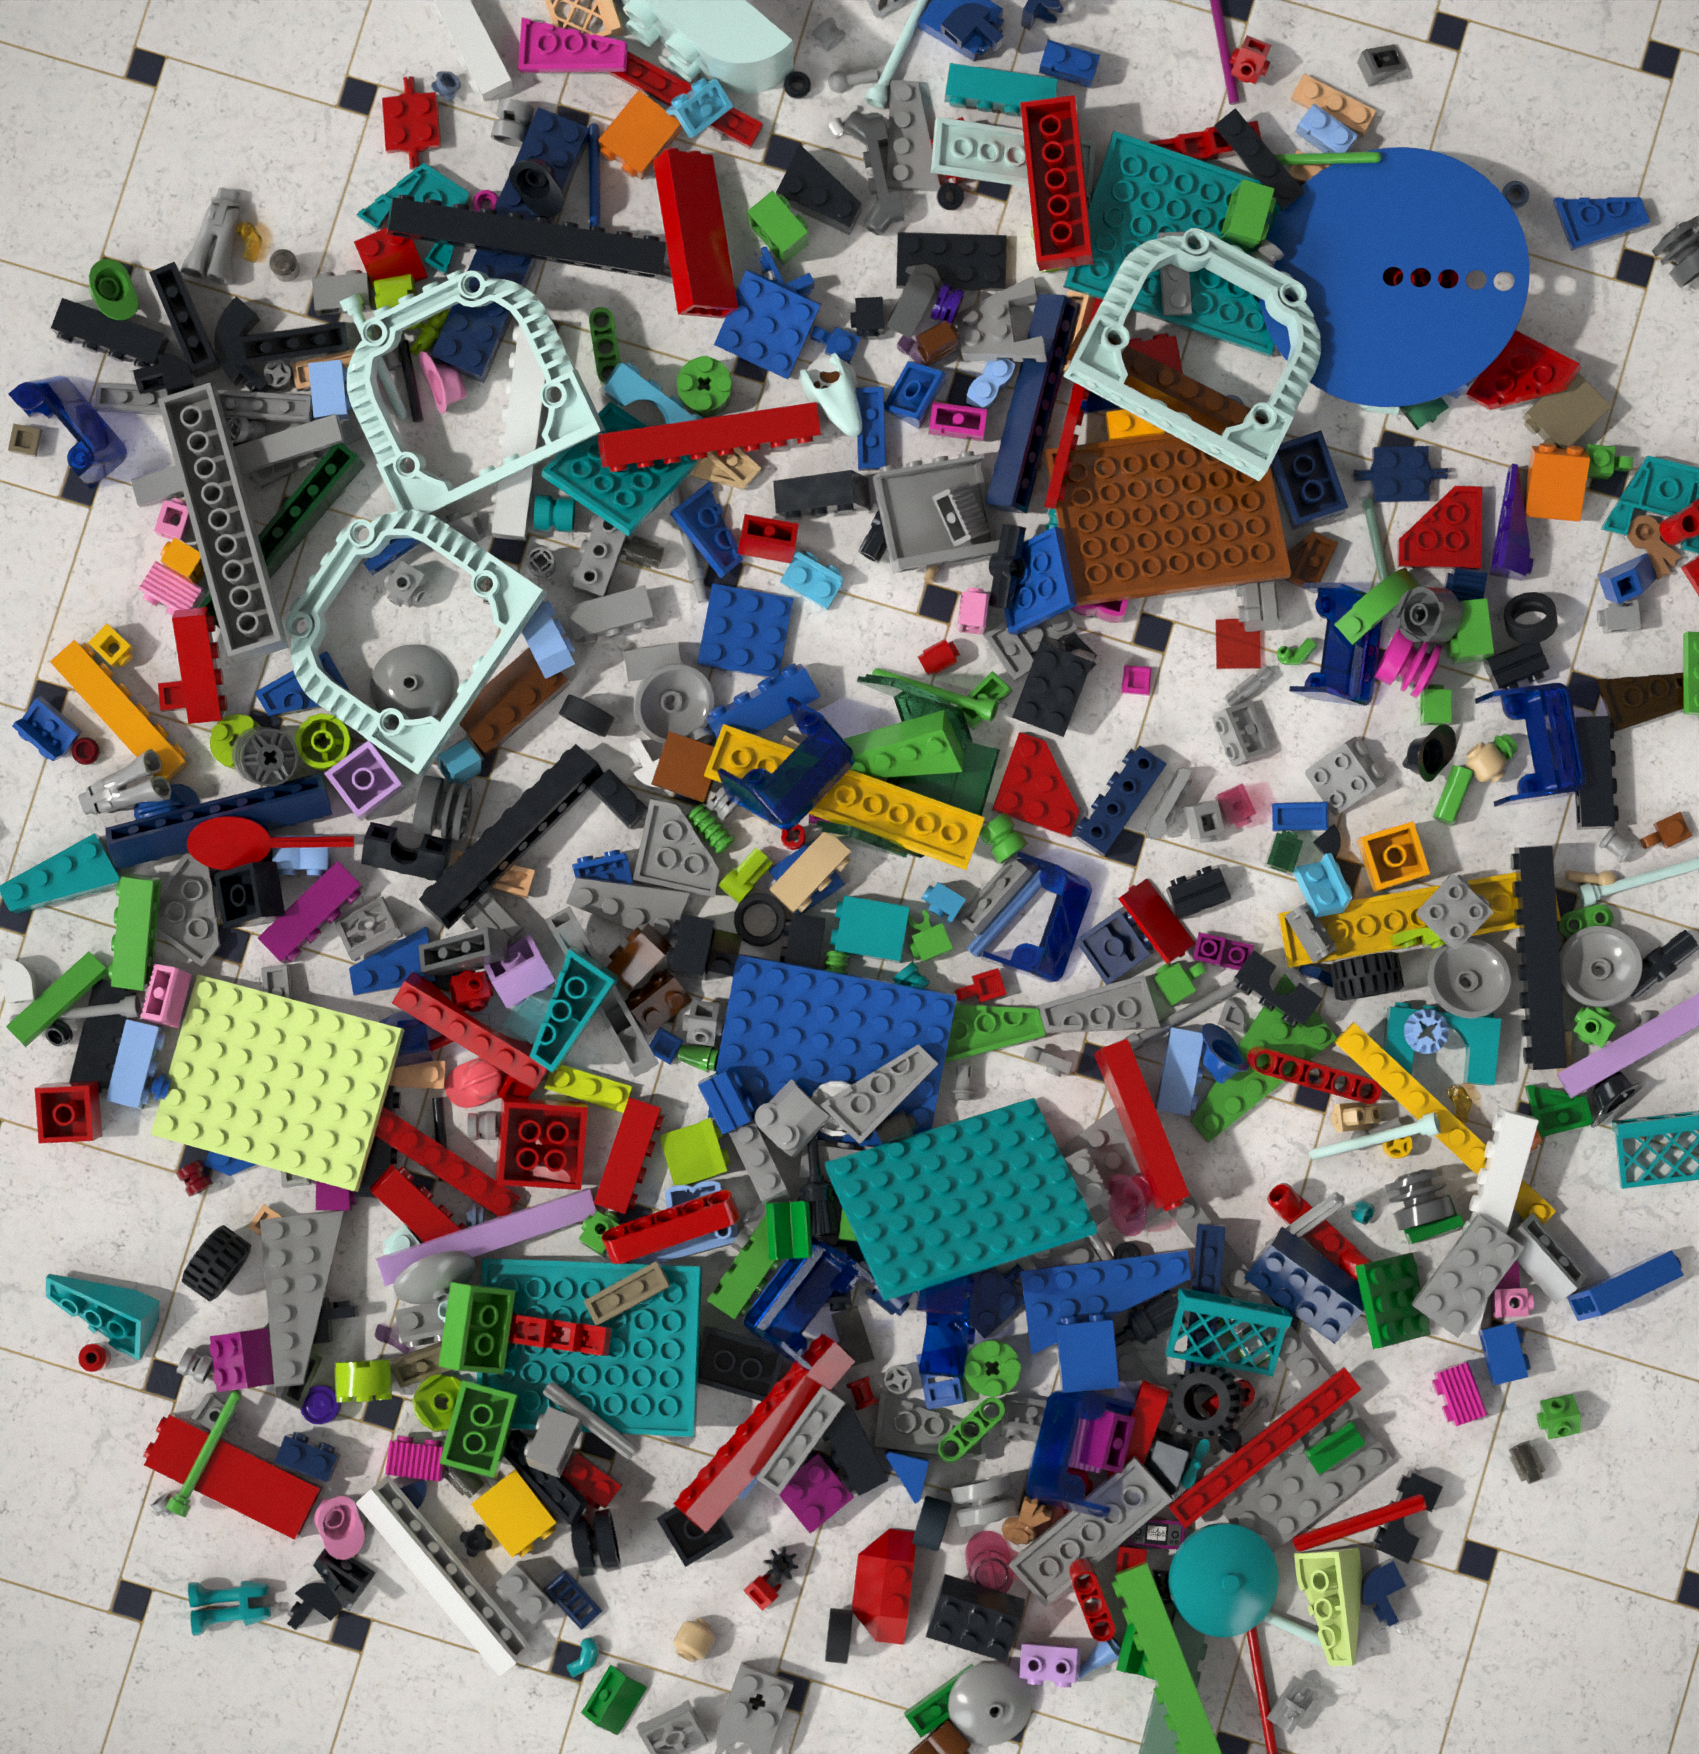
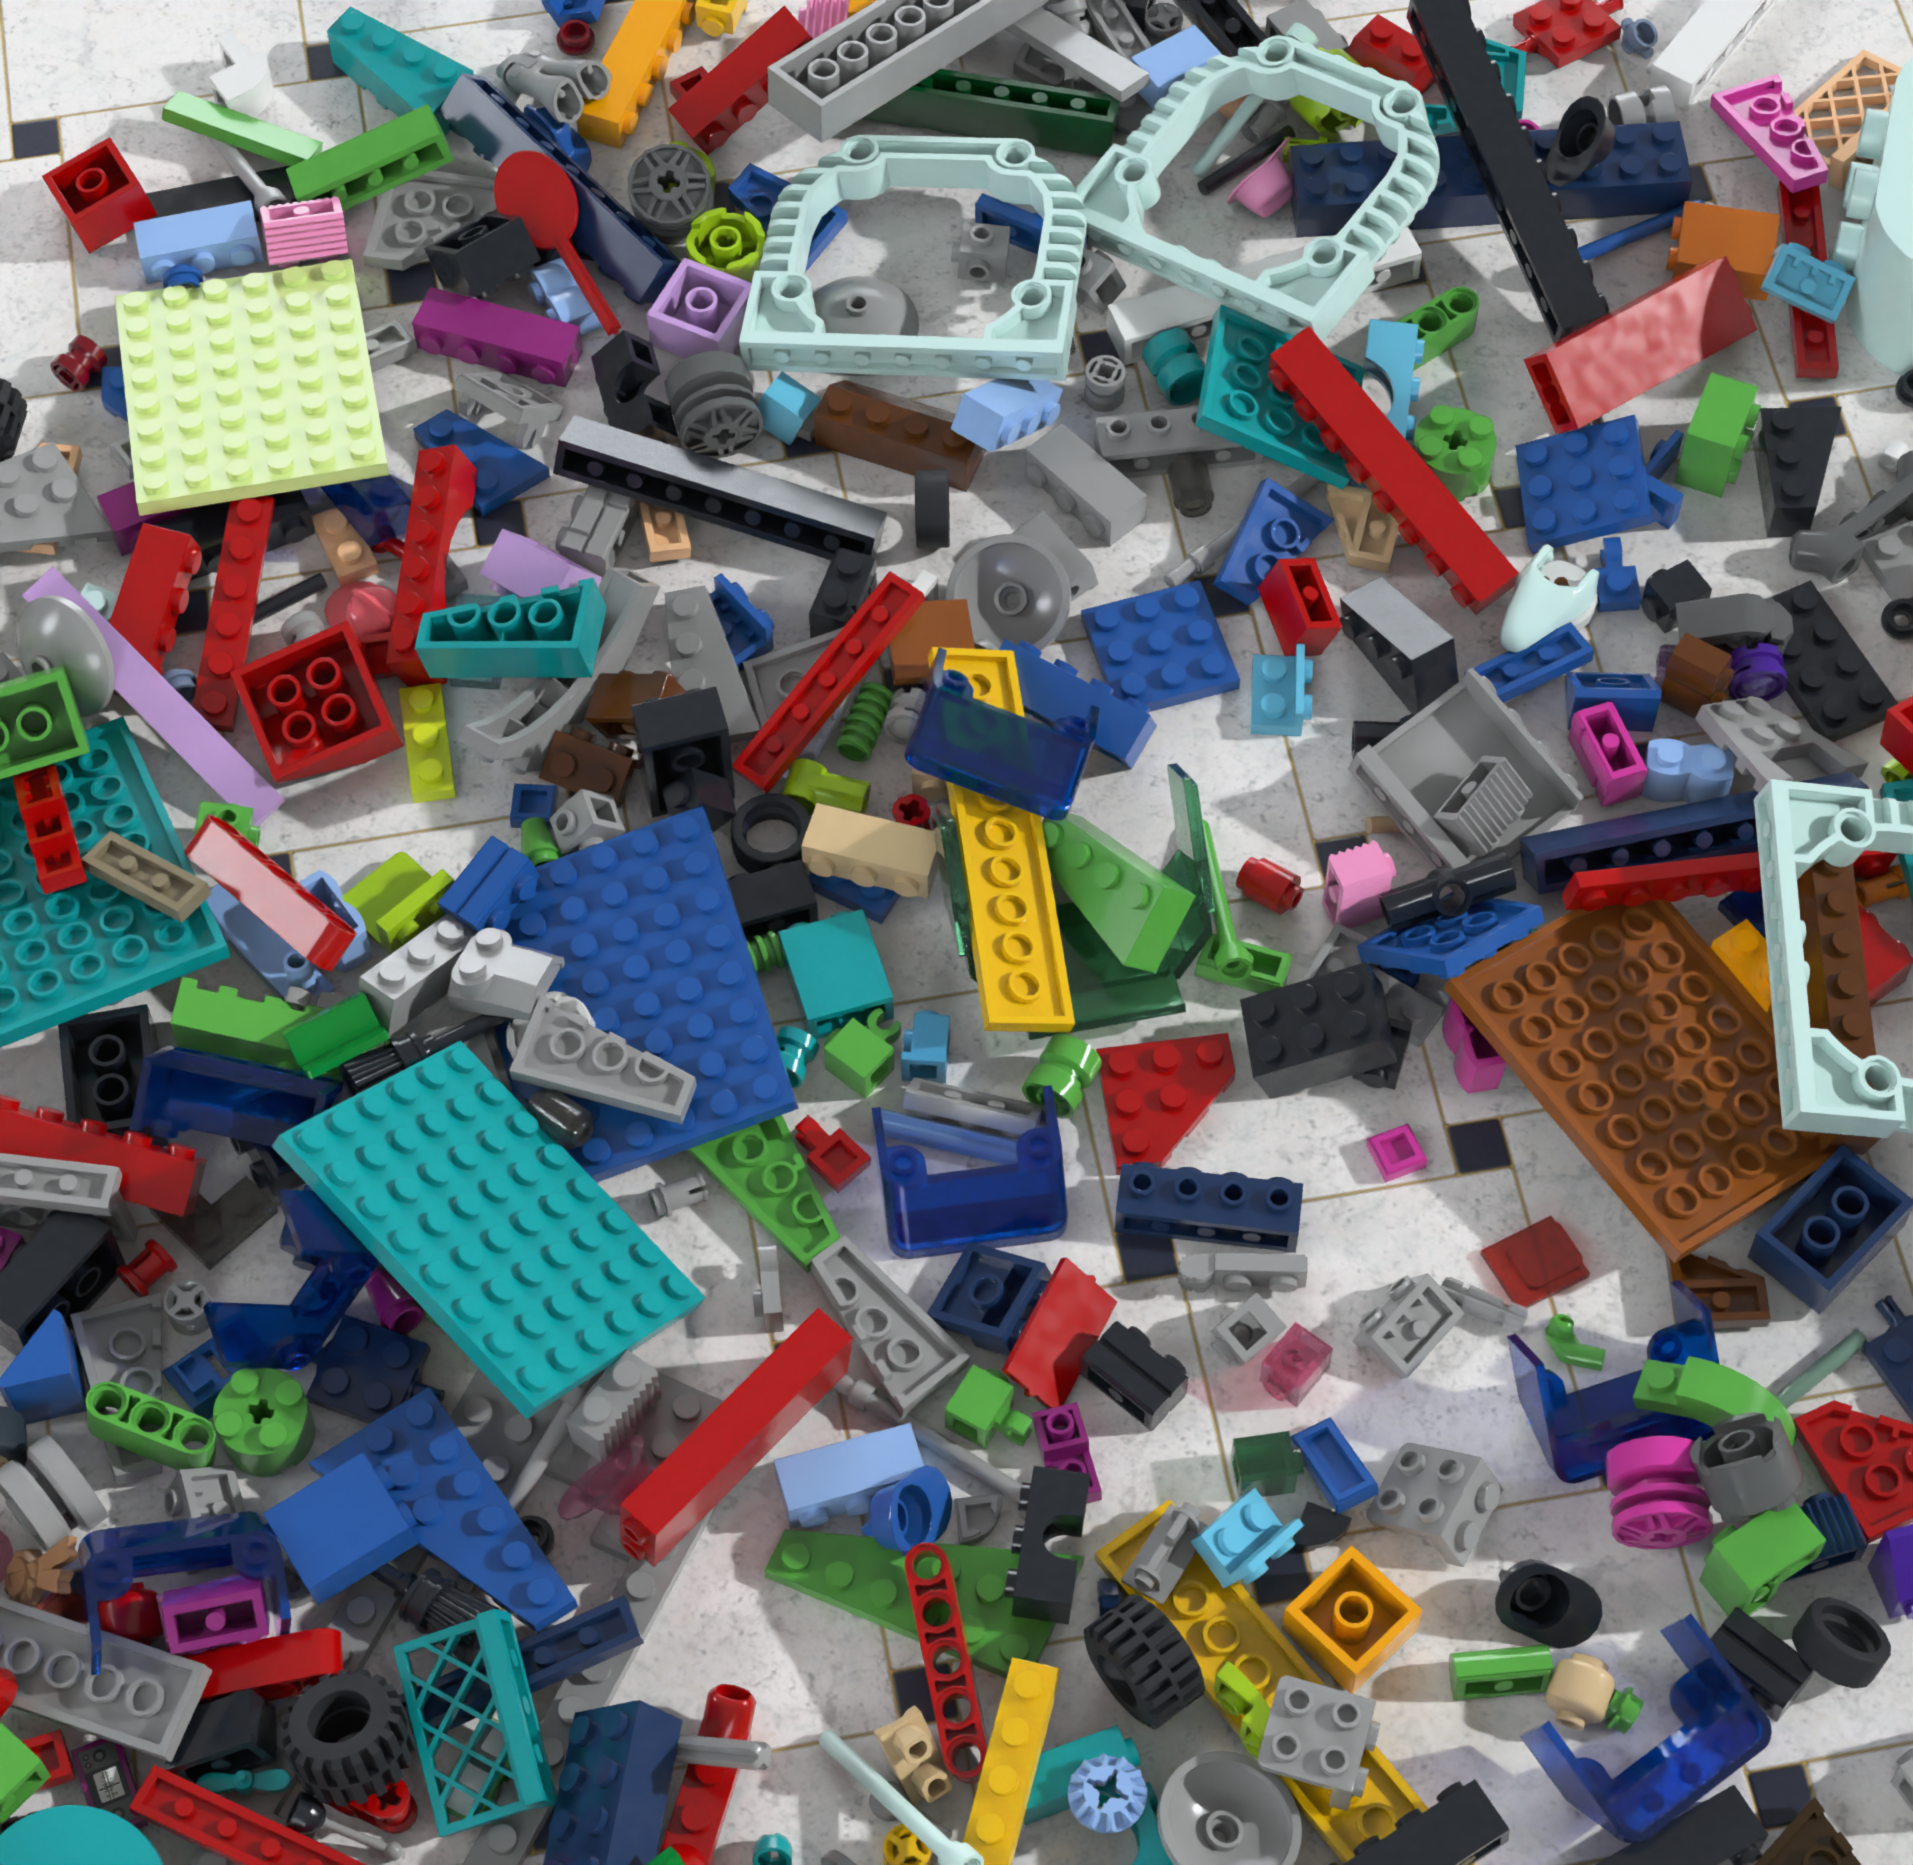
camera: 65 degrees right, 25 degrees down
black plate [45,1019,73,1046] -> none
dark grey brick [418,927,509,977] -> none
red brick [449,970,493,1012] -> none
red brick [593,1097,665,1214] -> none
light grey brick [1235,580,1279,632] -> none
bright green brick [1420,684,1452,726] -> none
none -> red plate [732,571,926,793]

